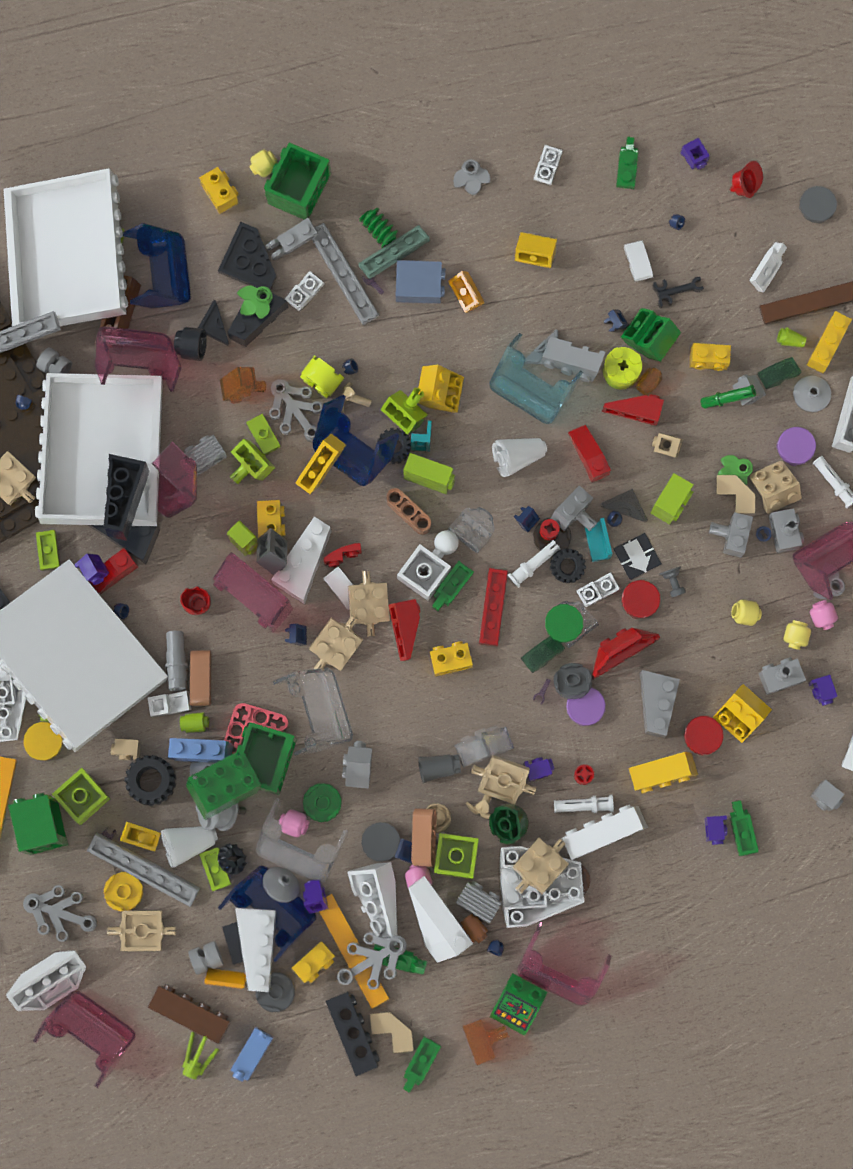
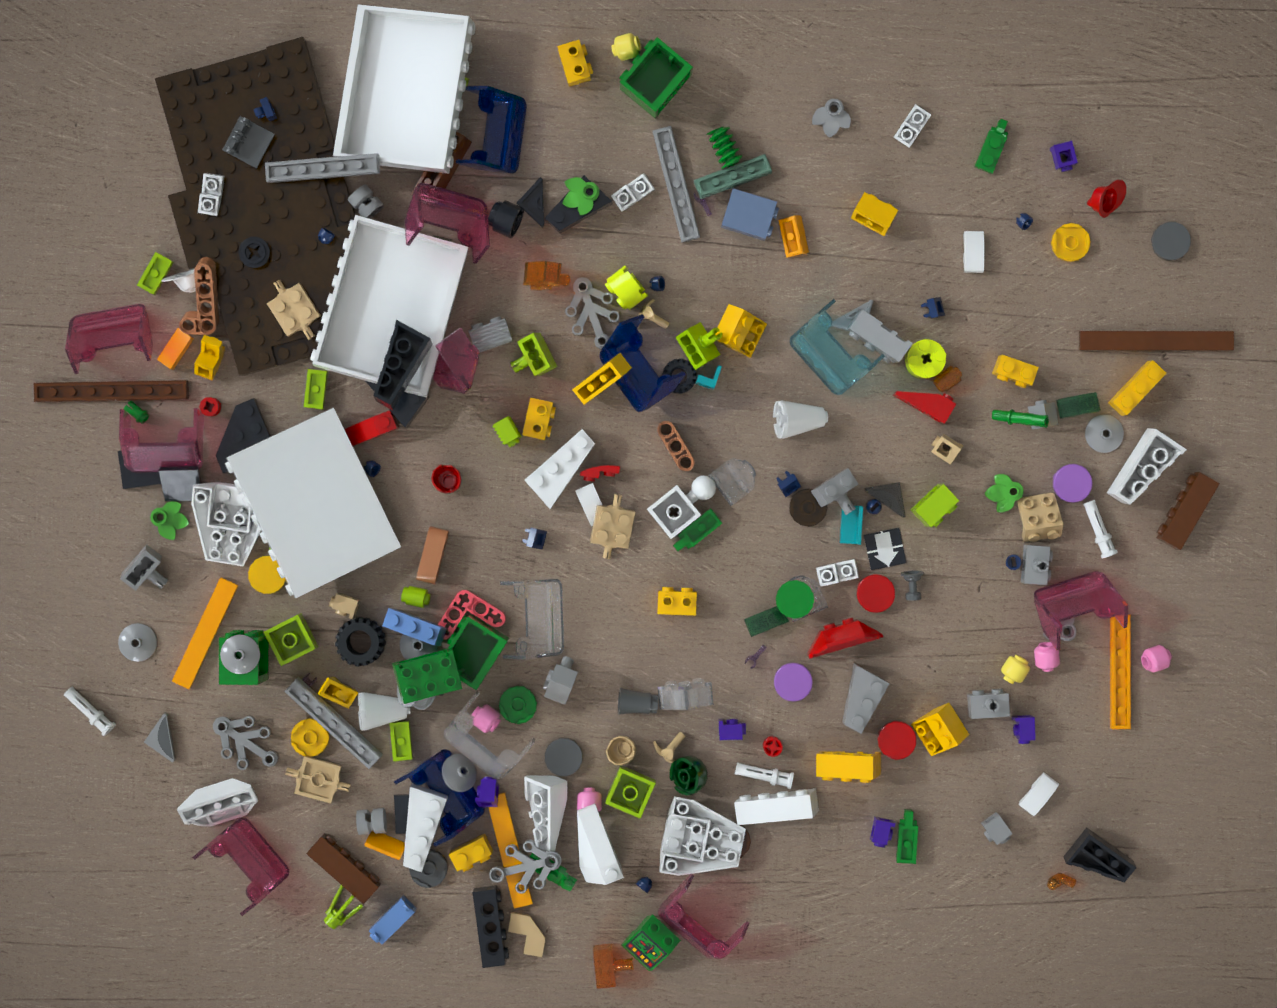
camera: 15 degrees right, 10 degrees up
dark purple brick [74,553,109,585] -> none
white slope [148,691,192,717] -> none
light grey piece [165,631,188,691] -> none
clear pink windscreen [213,552,293,633] -> none
black plate [218,222,277,290] -> none
black gear [218,843,247,875] -> none
lime plate [246,414,281,455] -> none
dark grey brick [256,528,287,575] -> none
light grey hinge [266,218,319,260] -> none
tan plate [309,615,363,672] -> none
red slope [388,599,420,661] -> none
dark blue tile [394,839,412,864] -> none
lime brick [403,453,456,494] -> none
green hinge [403,1036,441,1093] -> none
nougat beam [412,808,437,867] -> none
light grey brick [456,881,502,924] -> none
dark orange brick [460,913,488,944] -> none
tan plate [471,755,536,805] -> none
red tile [479,568,508,646] -> none
white pin [508,540,561,588] -> none
tan plate [513,838,569,895] -> none
red wheel [540,519,559,541] -> none
black tyre [550,549,586,583] -> none
dark grey tile [553,663,592,699] -> none
red slope [568,425,611,483] -> none
green piece [621,308,681,362] -> none
black bar [653,277,704,308] -> none
light grey brick [709,512,753,558] -> none
tan tile [717,475,755,513] -> none
light yellow head [731,599,762,626] -> none
white hinge [749,242,787,292] -> none
lime cone [777,327,807,348] -> none
none -> light grey dish [220,635,260,674]
none -> yellow tile [1051,223,1091,262]

